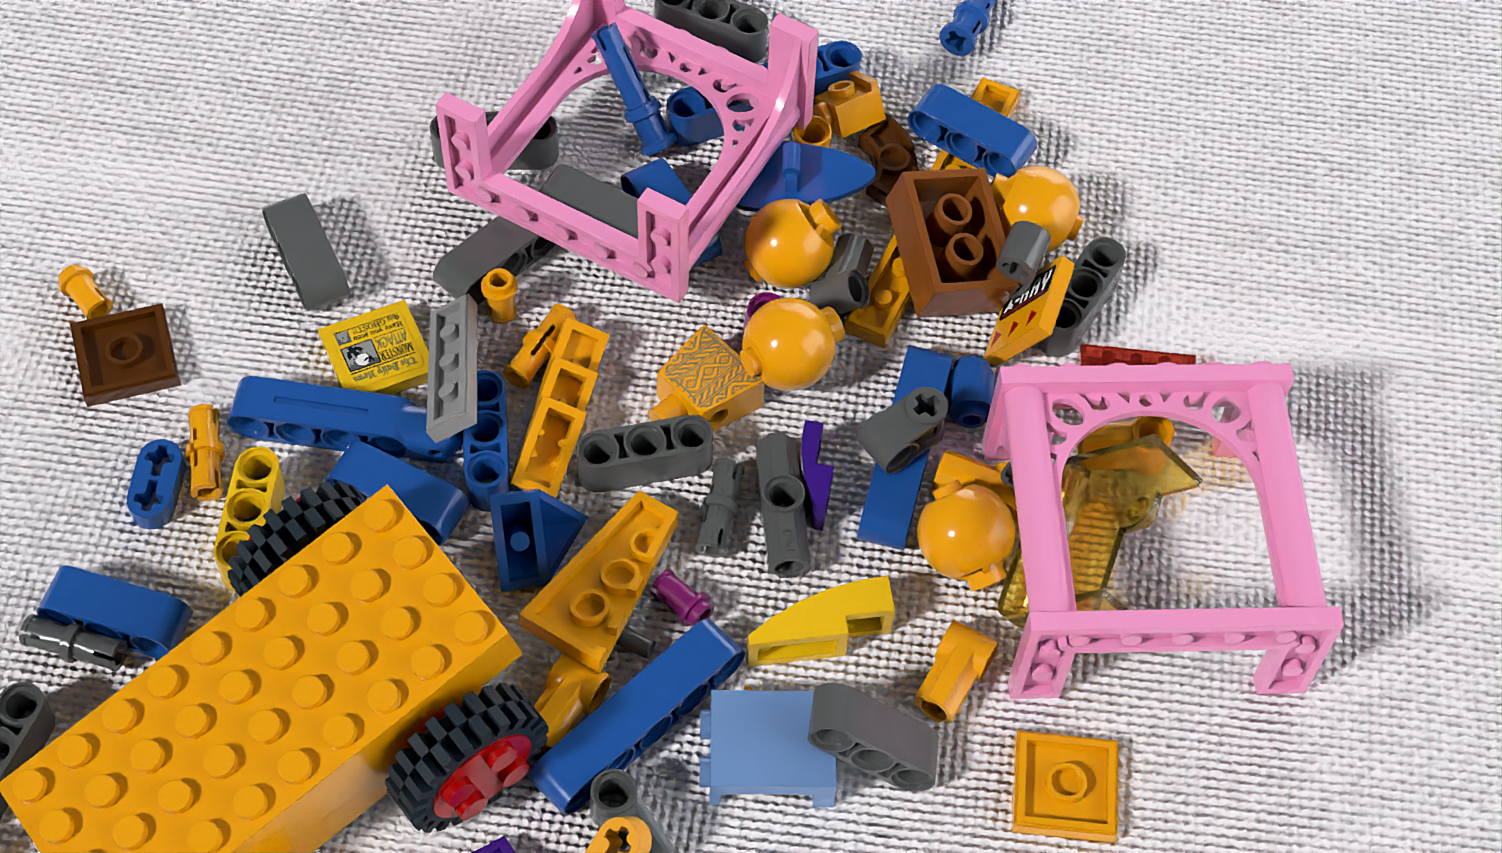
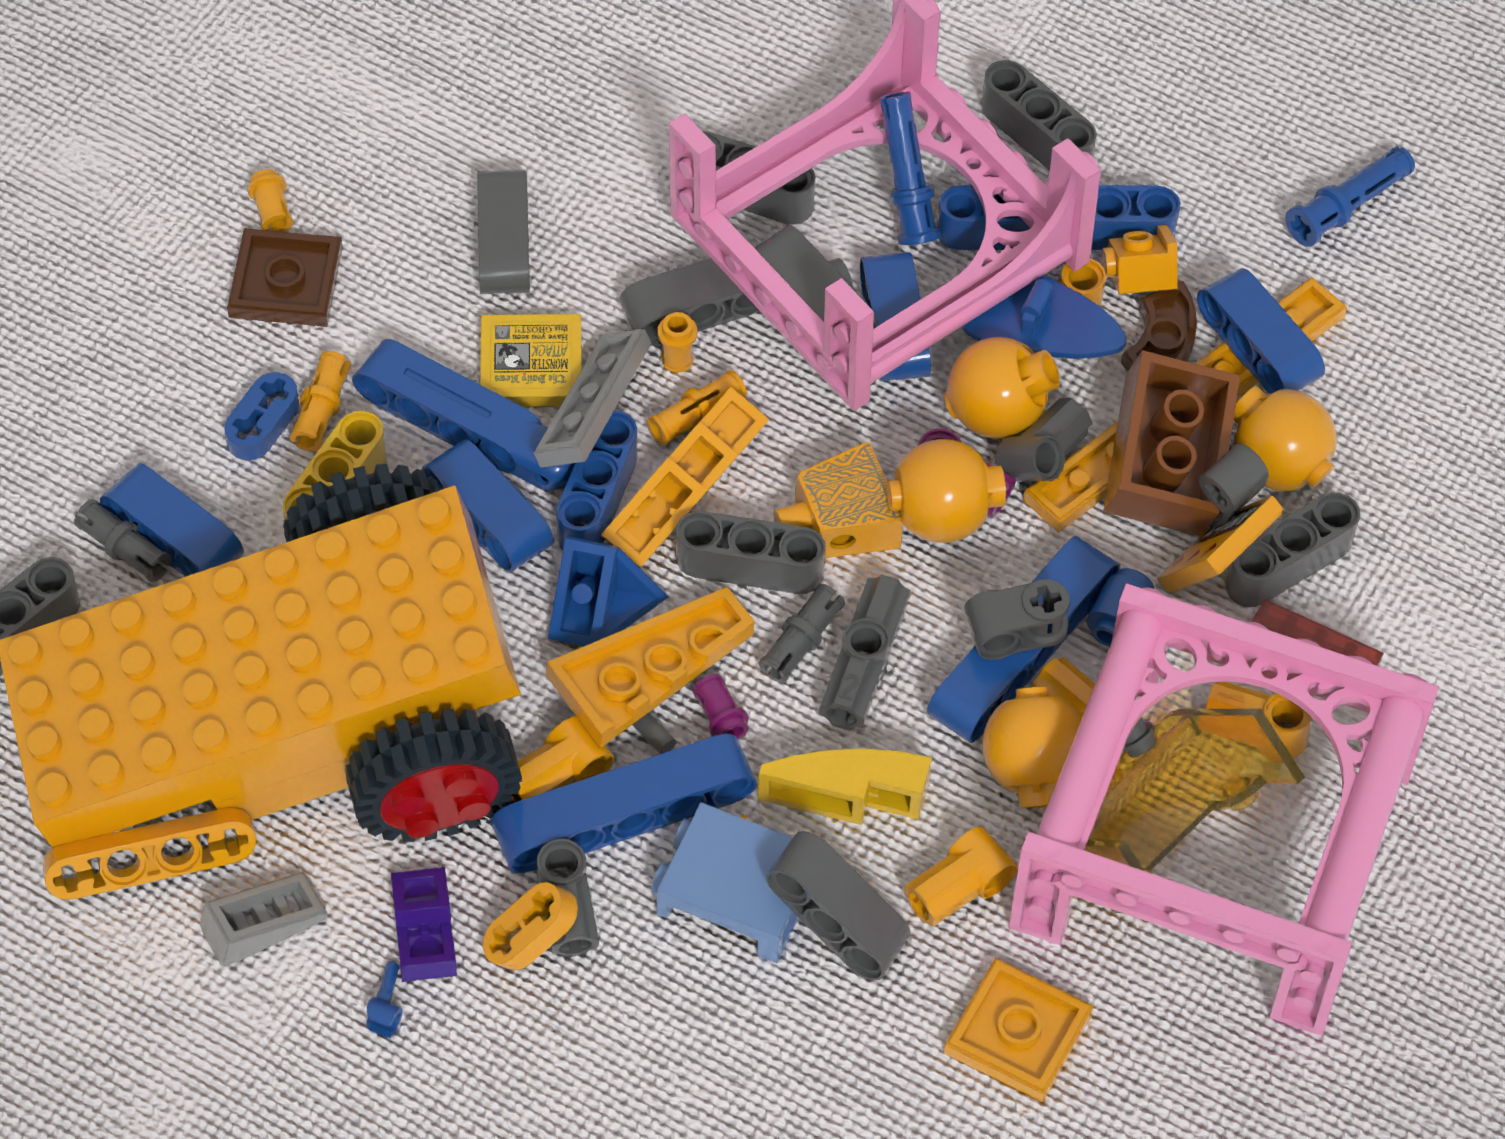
camera: 25 degrees right, 0 degrees up
dark purple slope [799,420,834,531] -> none

